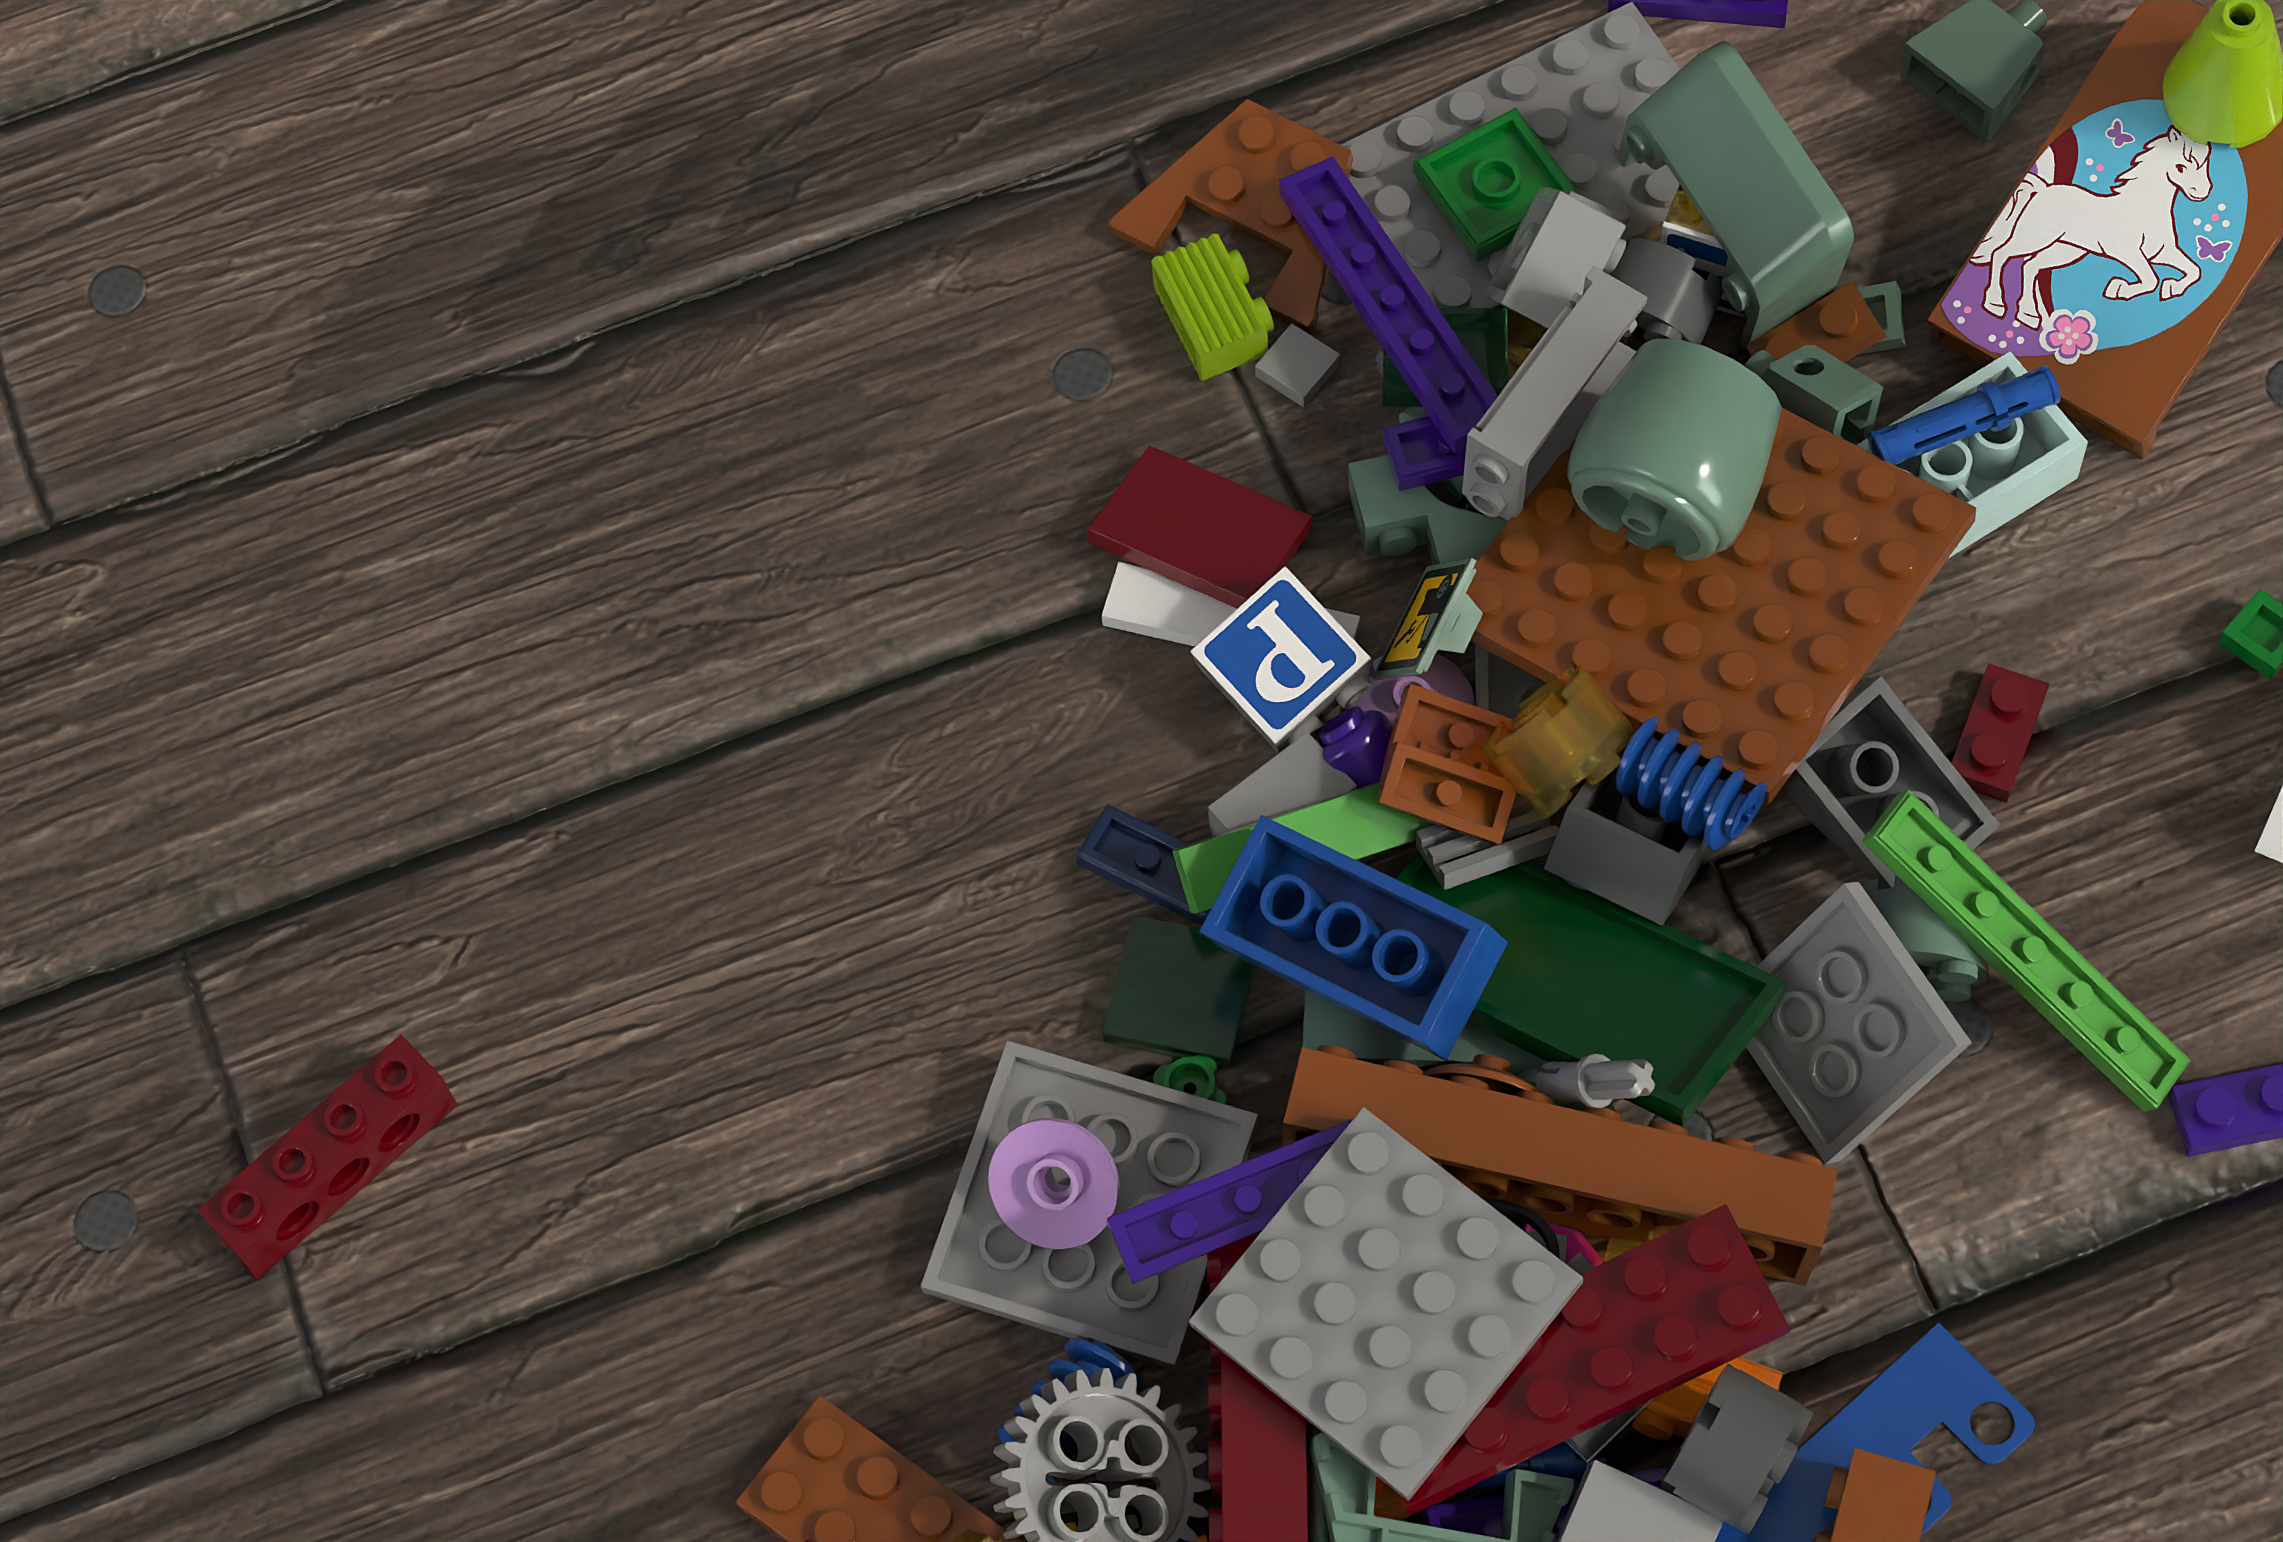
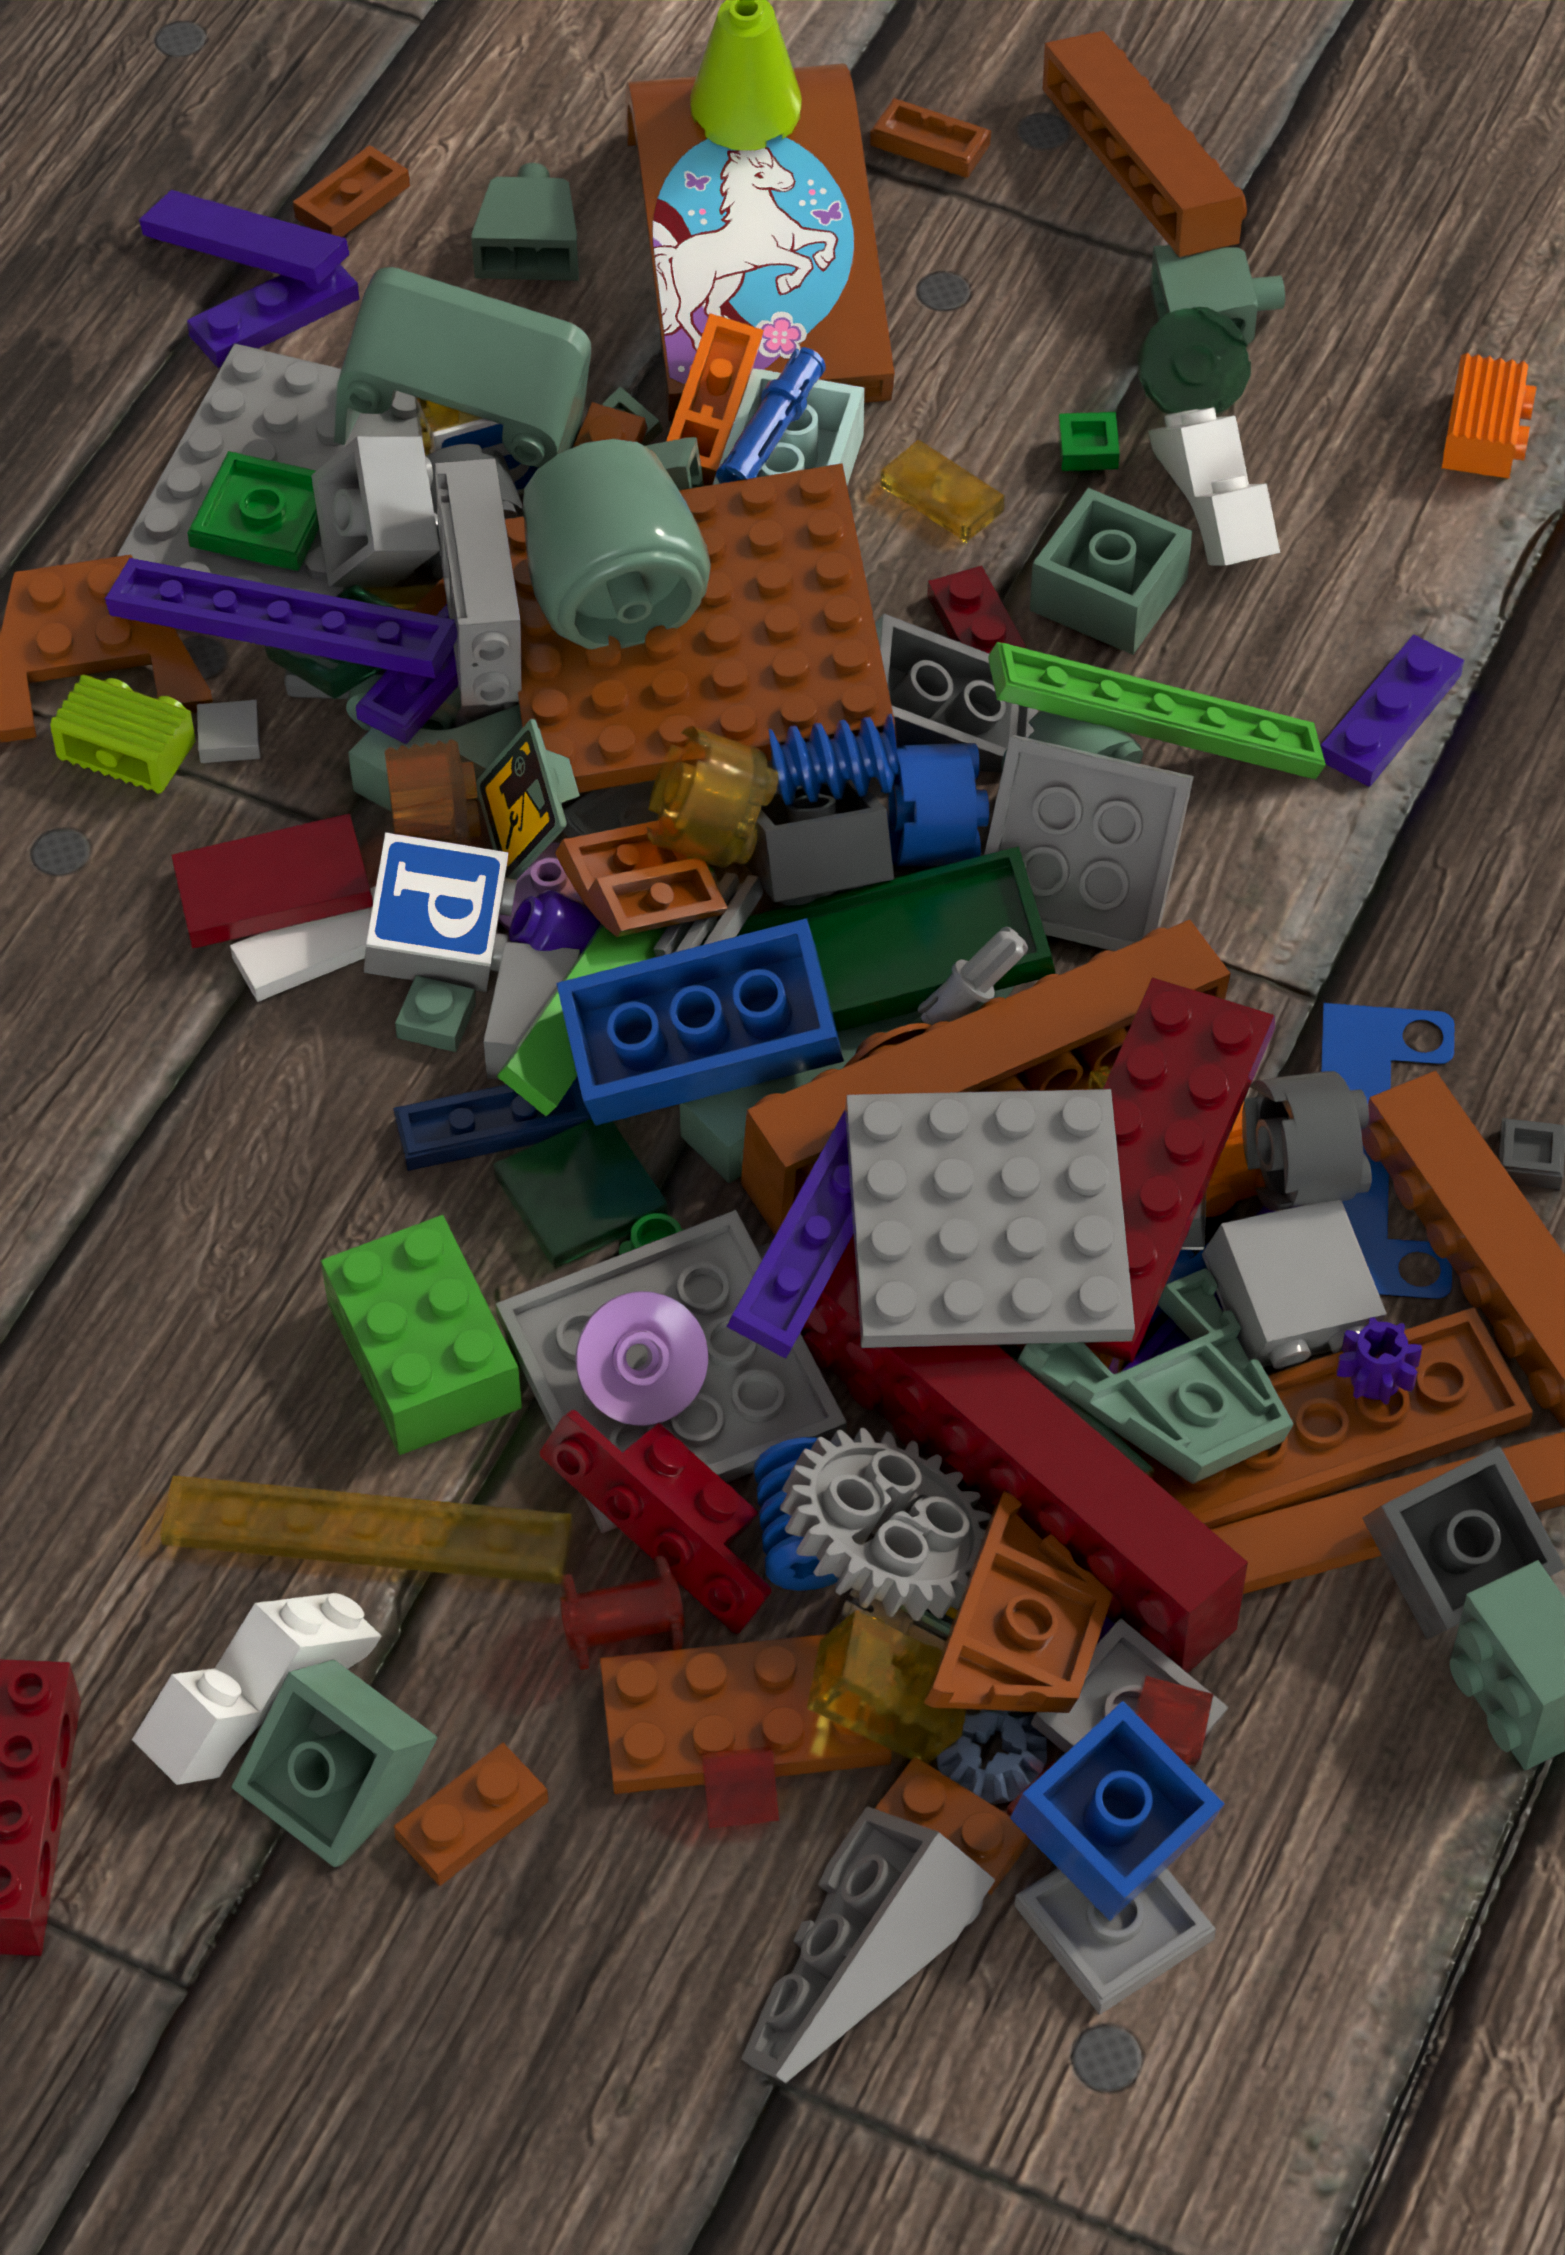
camera: 50 degrees left, 10 degrees down
none -> white arch [132,1593,382,1785]
none -> clear yellow tile [160,1475,572,1585]
none -> sand green slope [231,1659,438,1868]
none -> bright green brick [321,1215,522,1456]
none -> clear orange brick [384,739,481,846]
none -> dark orange plate [394,1742,549,1887]
none -> sand green plate [395,975,476,1052]
none -> dark red bracket [540,1410,772,1634]
none -> clear red hose [559,1555,685,1670]
none -> orange slope [666,313,764,486]
none -> clear yellow plate [880,439,1005,543]
none -> blue brick [881,743,989,868]
none -> sand green brick [1030,488,1192,655]

